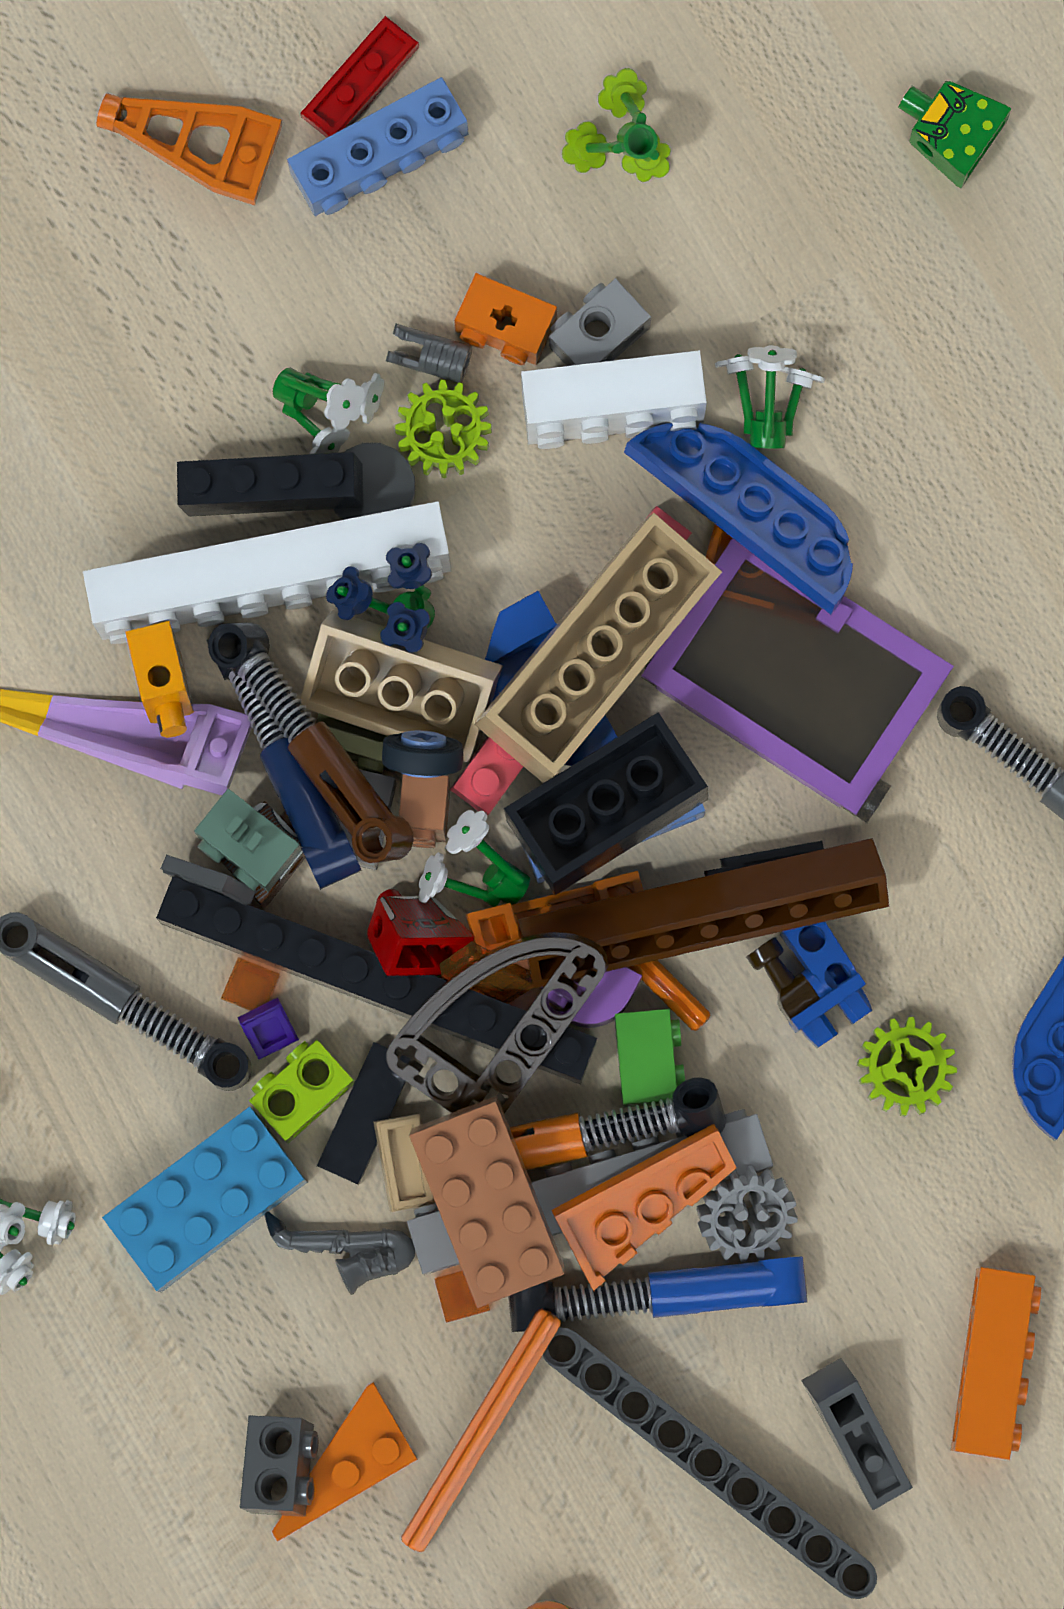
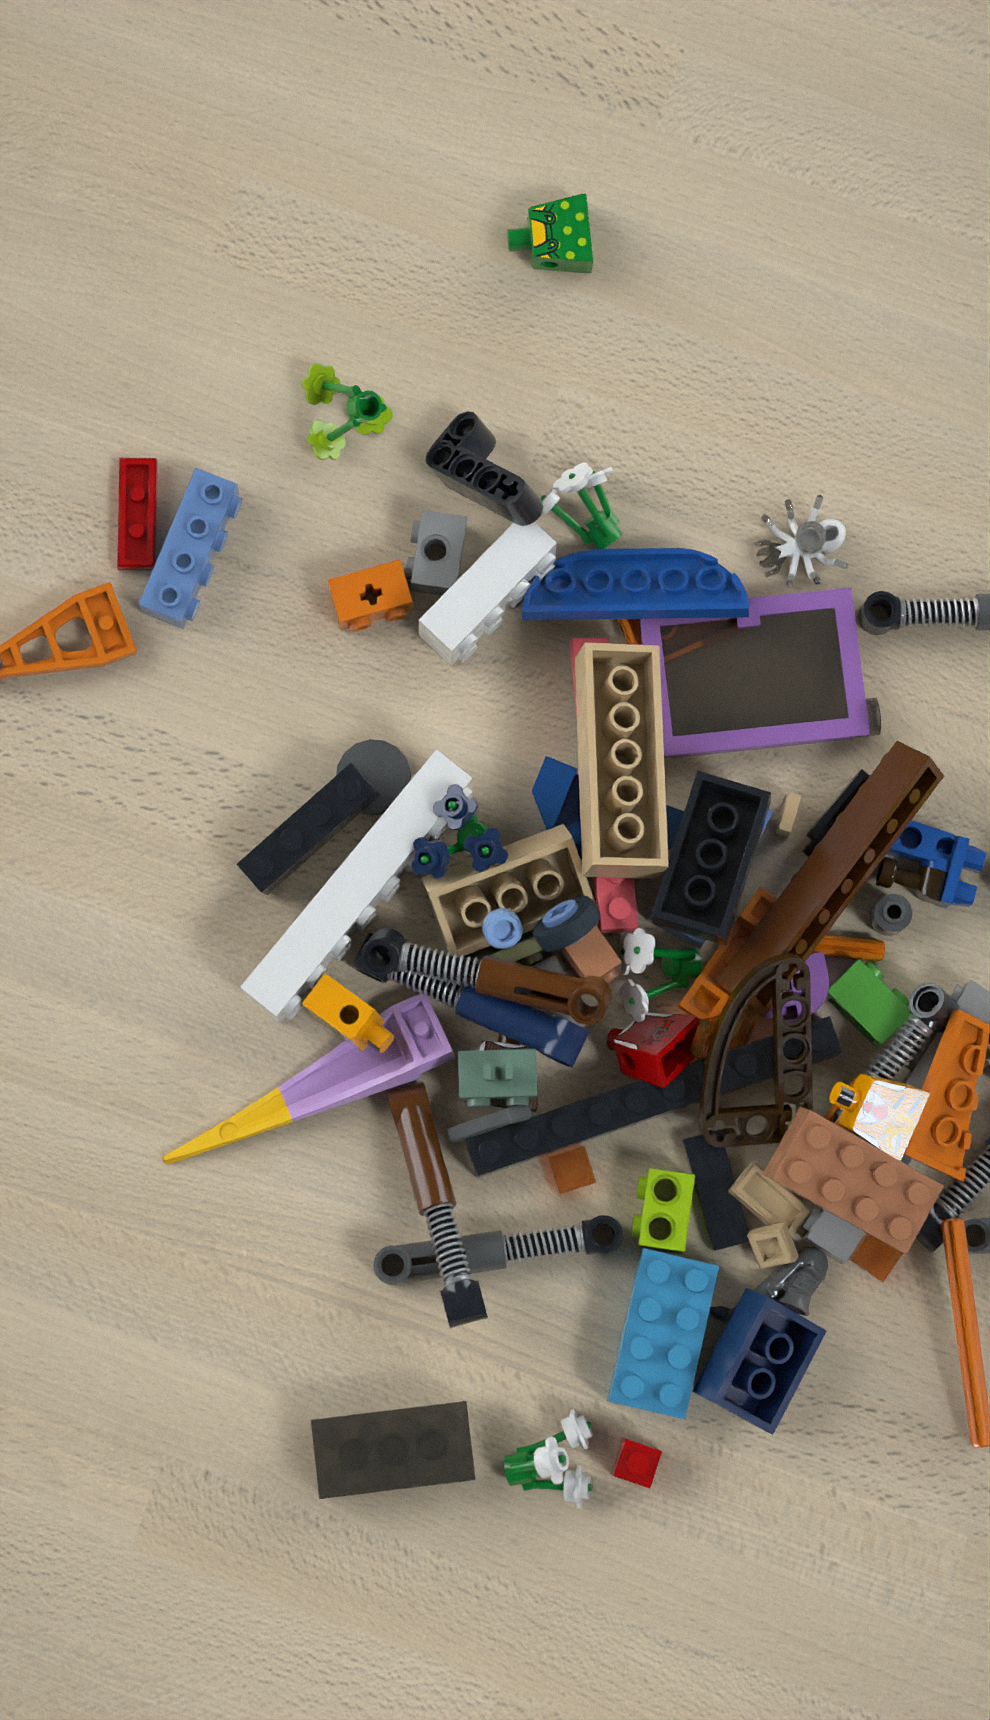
camera: 50 degrees left, 0 degrees up
dark purple tile [237,997,299,1060] -> none
dark grey brick [240,1415,319,1517] -> none
orange wing [272,1382,418,1542] -> none
plant [273,367,384,454] -> none
dark grey hinge [386,323,472,383] -> none
lime gear [395,379,492,478] -> none
none -> piece [387,1082,488,1328]
none -> black beam [425,411,544,526]
none -> light blue tile [482,908,523,949]
none -> red brick [611,1437,662,1489]
none -> dark blue brick [692,1288,827,1435]
none -> tan tile [747,1222,799,1269]
none -> animal [754,494,849,588]
none -> tan tile [774,793,802,838]
none -> torso [829,1074,930,1161]
none -> dark grey brick [870,894,913,936]

